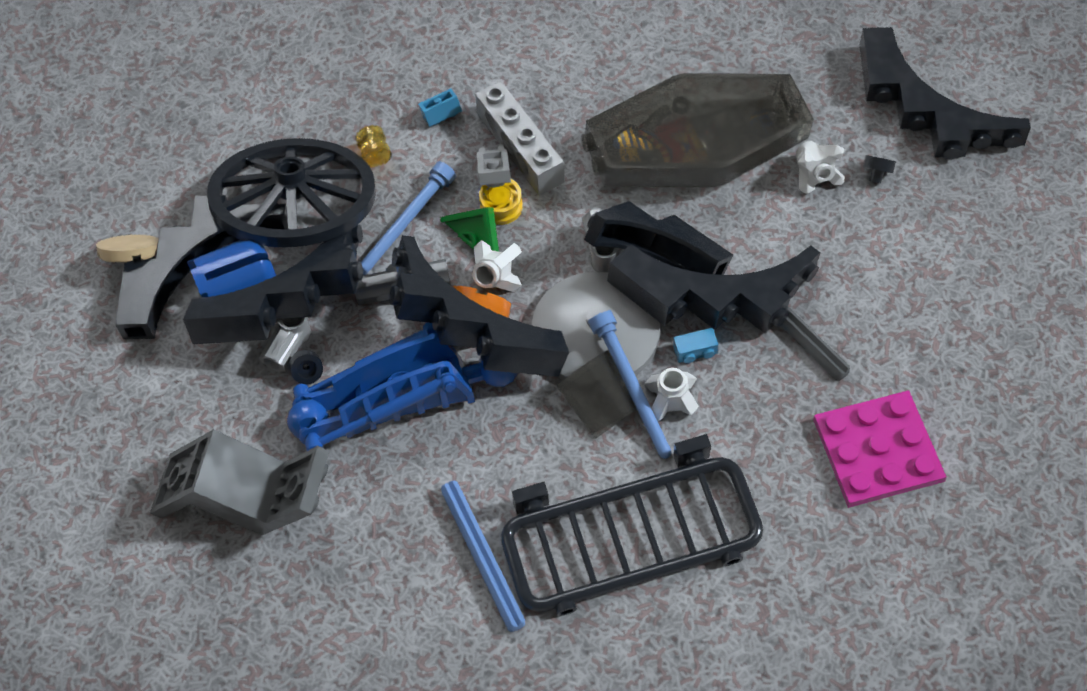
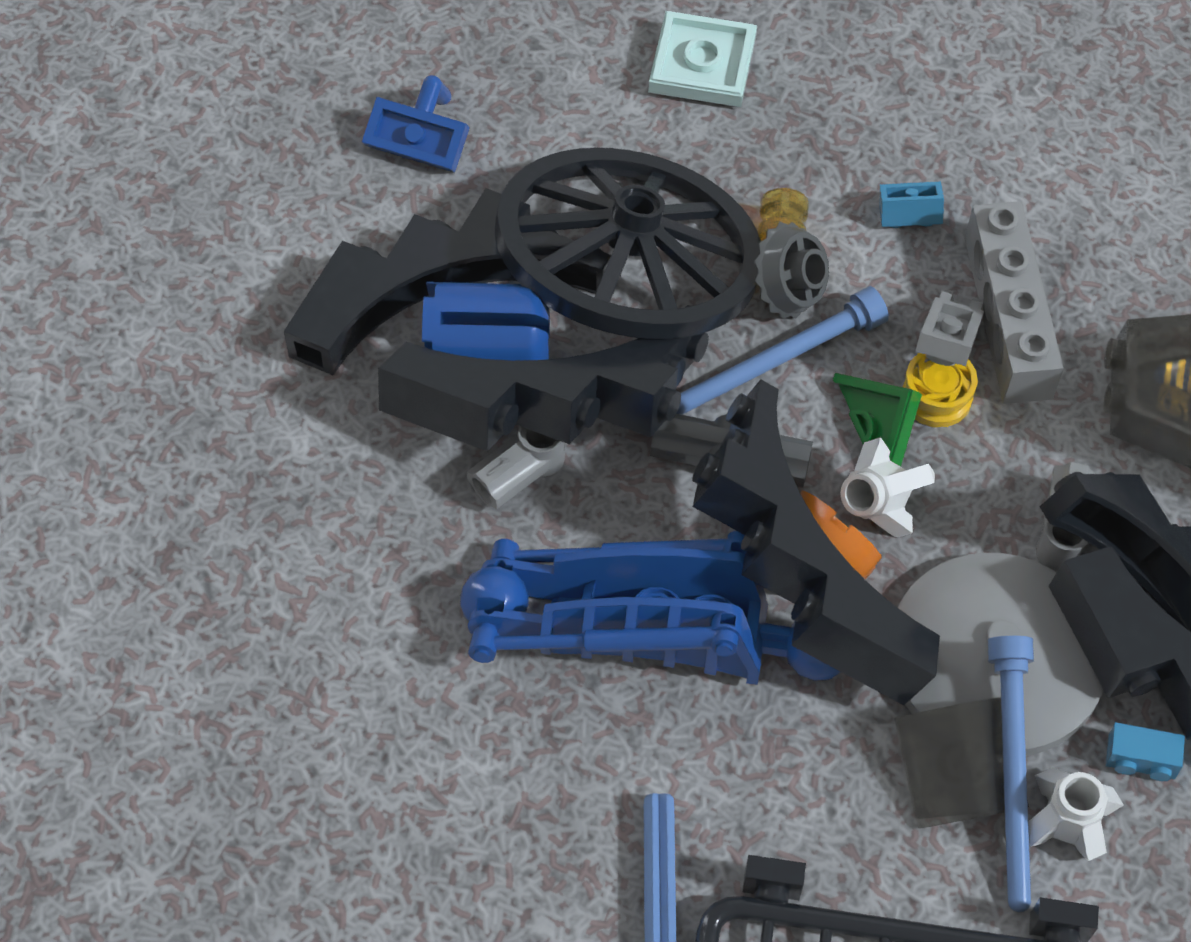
camera: 20 degrees right, 0 degrees up
tan tile [96,235,159,263] -> none
dark grey bracket [150,429,329,535] -> none
black tile [289,350,323,385] -> none
none -> blue plate [362,75,470,173]
none -> light aqua plate [648,11,757,107]
none -> dark grey piece [754,222,829,319]

